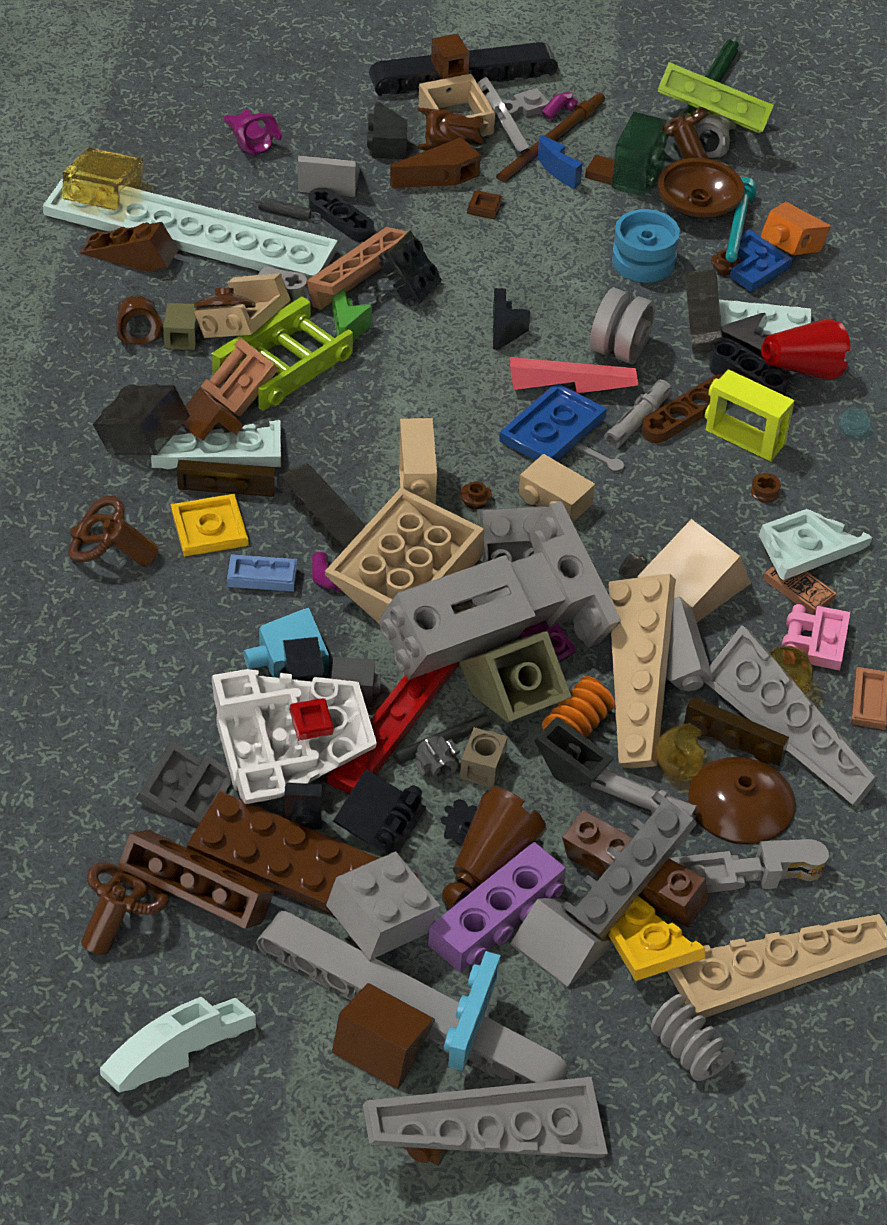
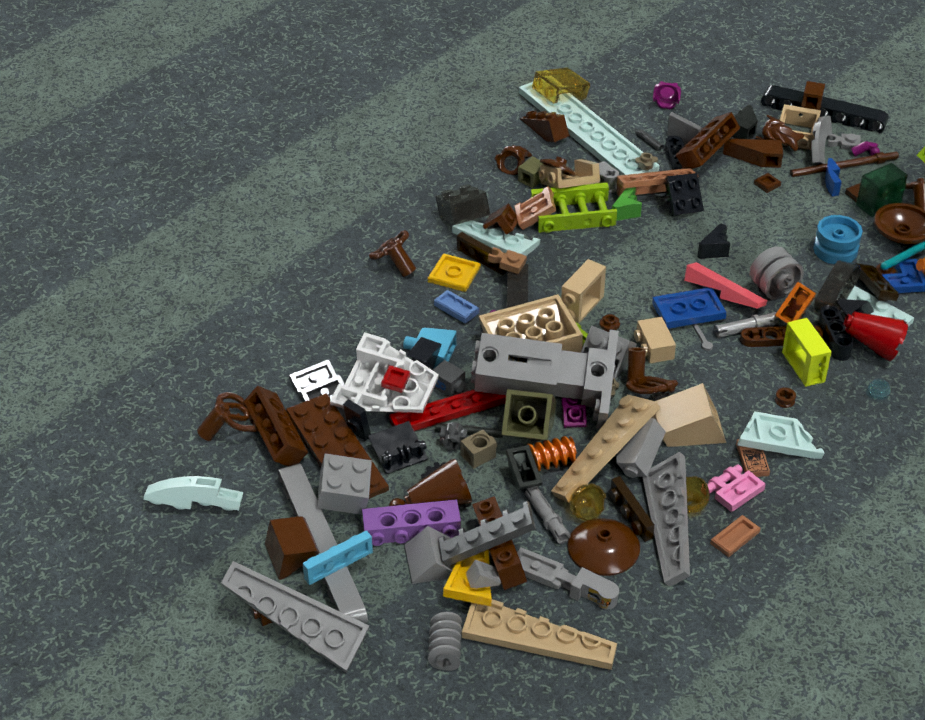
camera: 40 degrees right, 5 degrees down
none -> light grey slope [466,560,501,588]
none -> medium nougat plate [488,247,527,274]
none -> reddish brown piece [626,347,678,394]
none -> dark tan plate [635,152,658,170]
none -> reddish brown brick [676,112,740,169]
none -> orange torso [775,282,816,323]
none -> dark brown plate [853,263,899,302]

